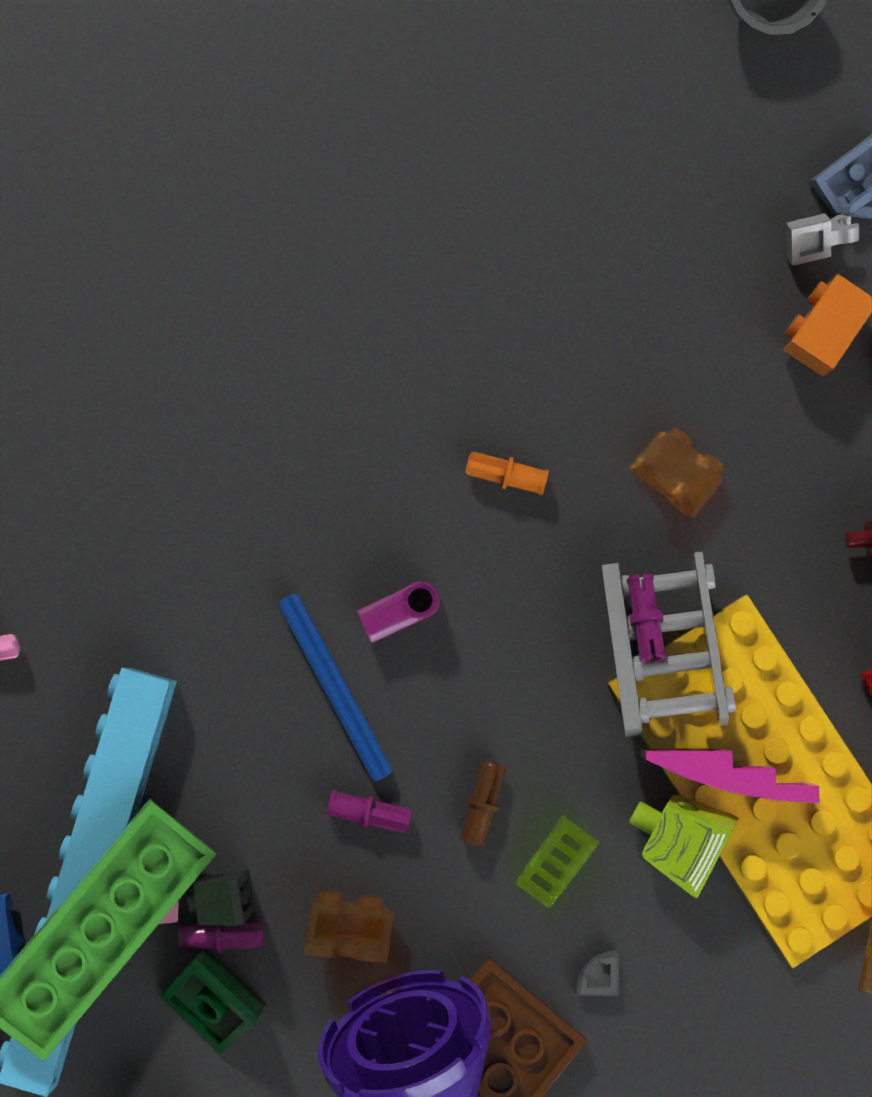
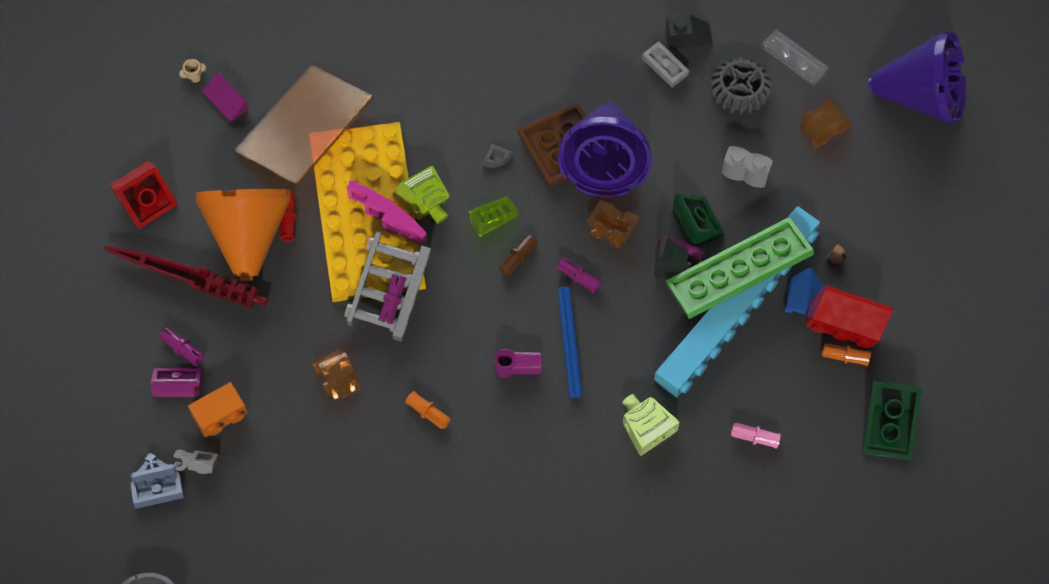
camera: 160 degrees left, 20 degrees down
none -> yellowish green torso [622,394,679,456]

